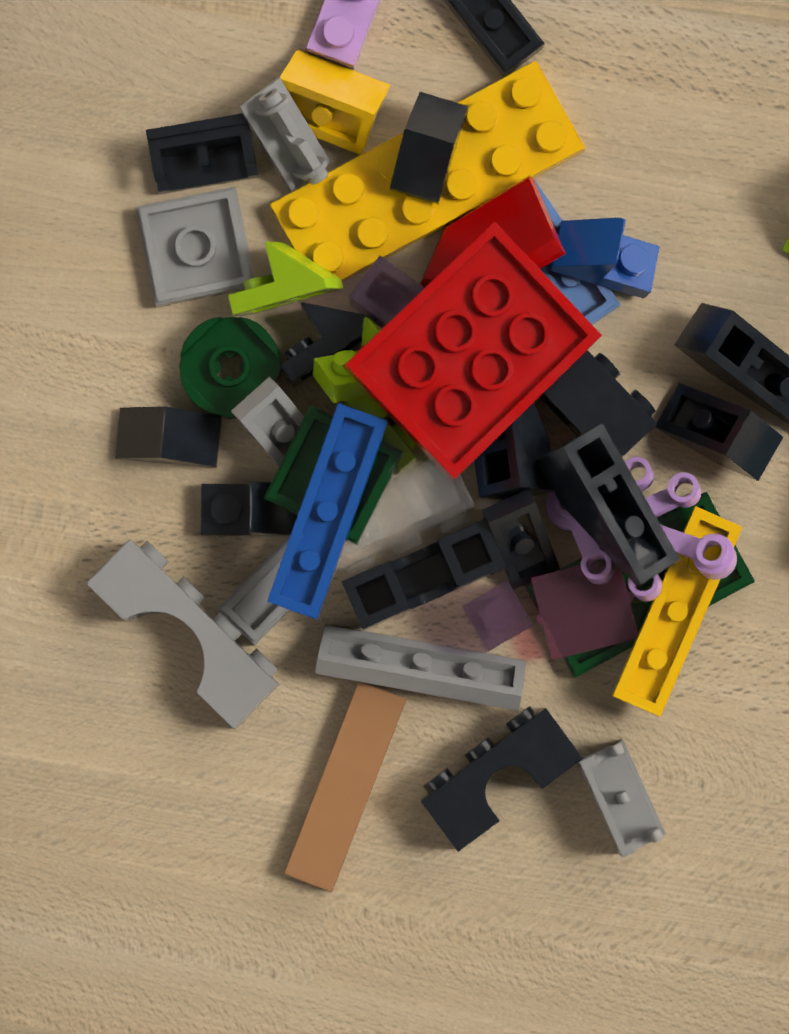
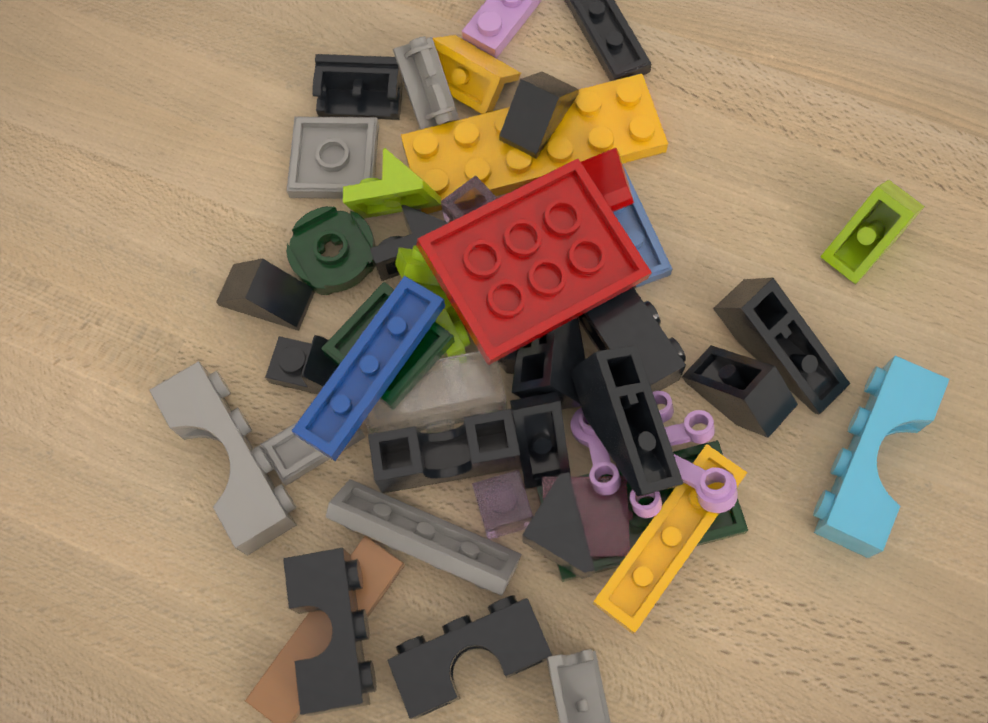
camera: 15 degrees right, 15 degrees down
light grey slope [231,377,304,467] -> none
blue slope [549,217,660,299] -> none
none -> black arch [283,547,376,716]
none -> black slope [522,472,595,579]

